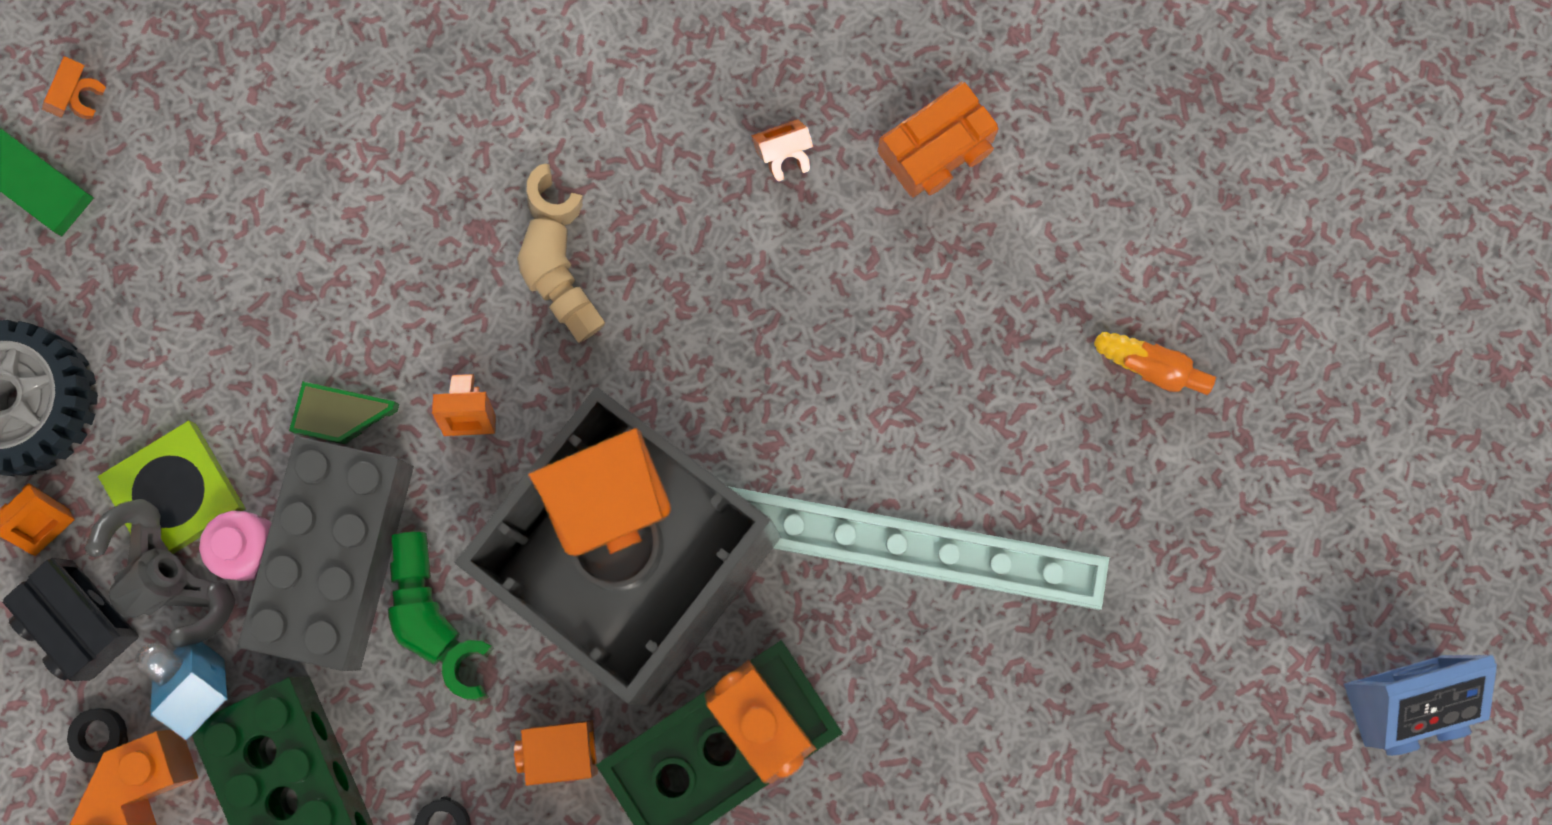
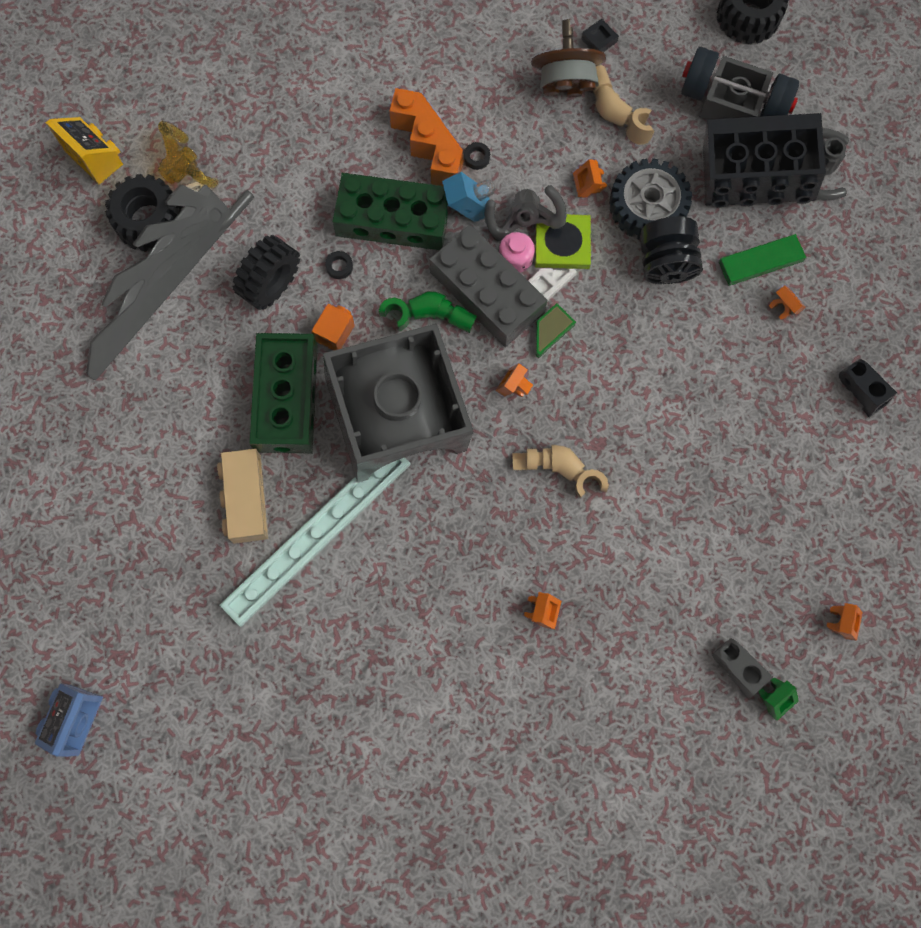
camera: 120 degrees right, 5 degrees down
black brick [2,558,139,681] -> none
orange torso [528,428,671,556] -> none
orange torso [705,659,816,784] -> none
orange brick [877,81,999,198] -> none
orange piece [1094,332,1216,396] -> none
none -> tan brick [217,449,268,544]
none -> white tile [528,268,577,300]
none -> black wheel [639,216,703,284]

